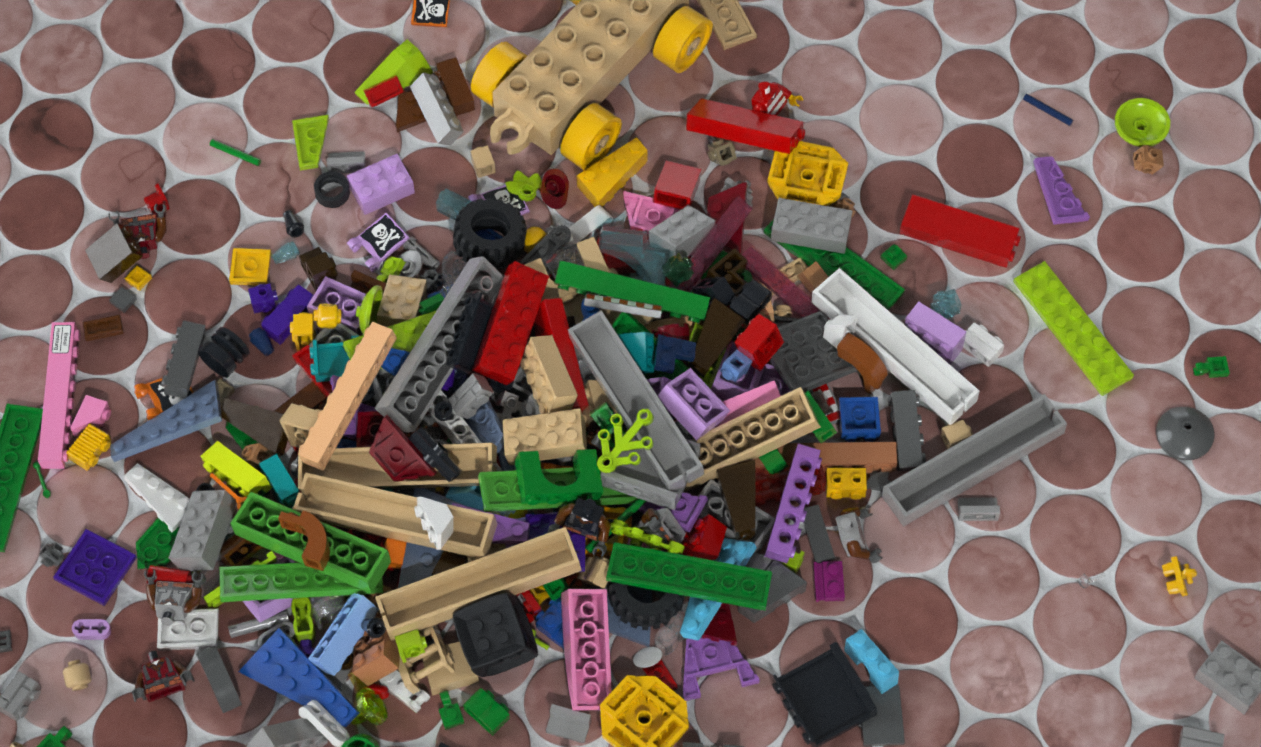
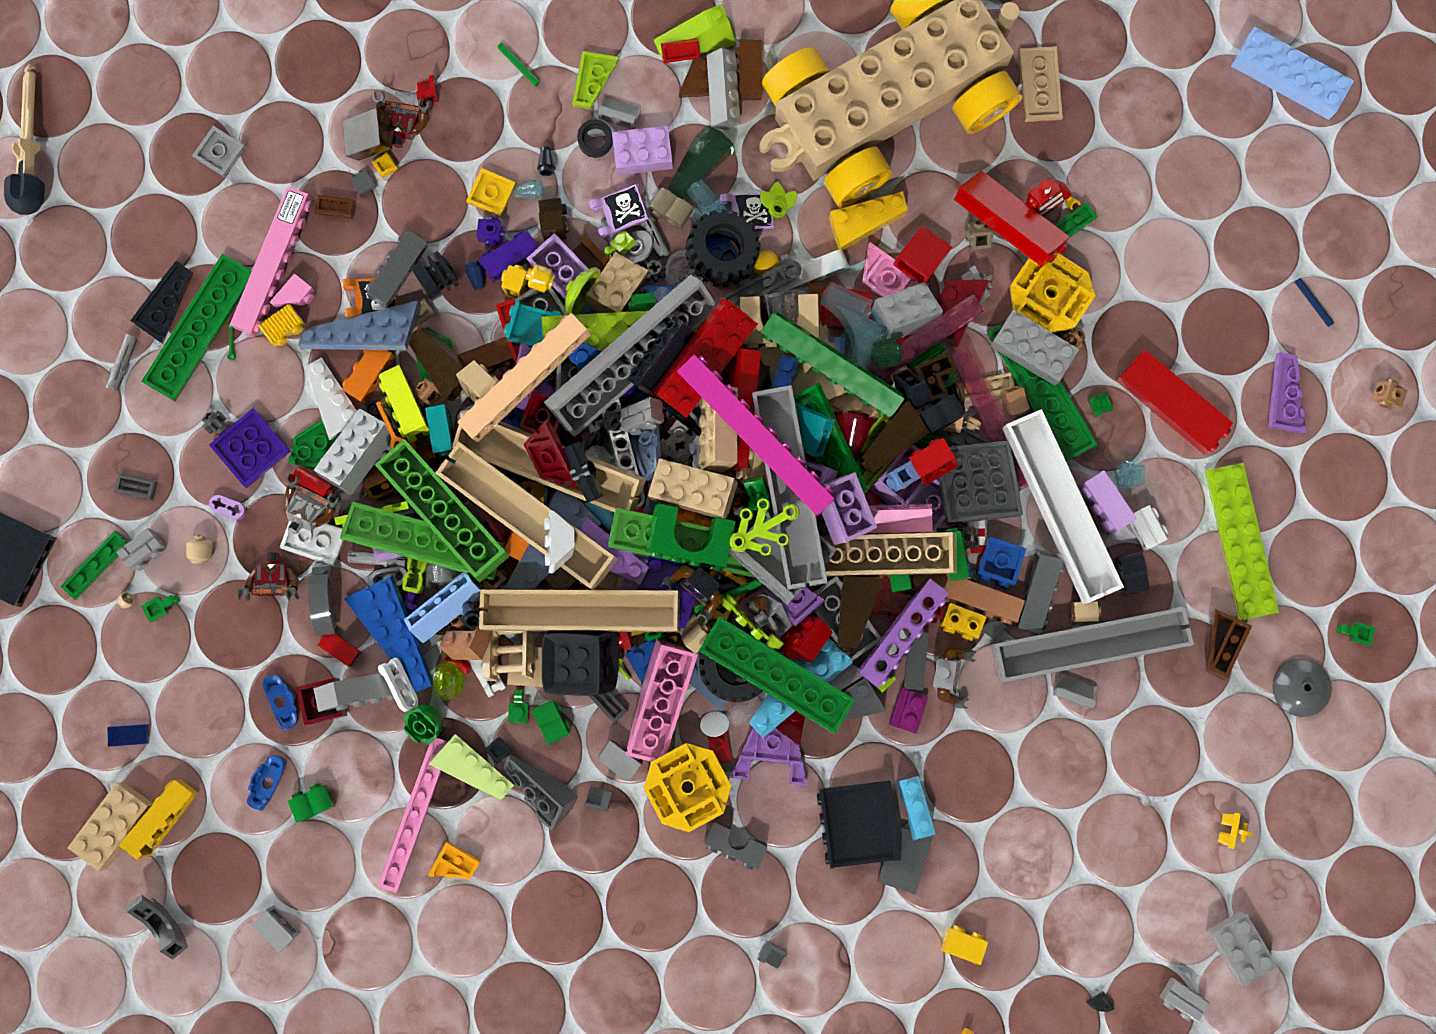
camera: 20 degrees right, 20 degrees up
dark orange arch [278,510,330,571] -> none
lime brick [395,629,428,663] -> none
tan brick [470,145,496,178] -> none
dark red piece [540,168,569,209] -> none
light grey tile [584,293,662,318] -> none
dark blue plate [654,334,696,374] -> none
white slope [823,315,858,348] -> none
dark orange arch [837,332,888,394] -> none
lime dish [1114,98,1170,147] -> none
none -> red tile [317,633,361,667]
none -> orange brick [342,350,395,405]
none -> dark grey tile [589,692,628,724]
none -> dark tan brick [650,188,694,229]
none -> clear green wedge [668,125,734,200]
none -> dark pink brick [677,355,835,517]
none -> green plate [1055,202,1098,238]
none -> black brick [1113,552,1150,595]
none -> reddish brown wedge [1206,609,1252,680]

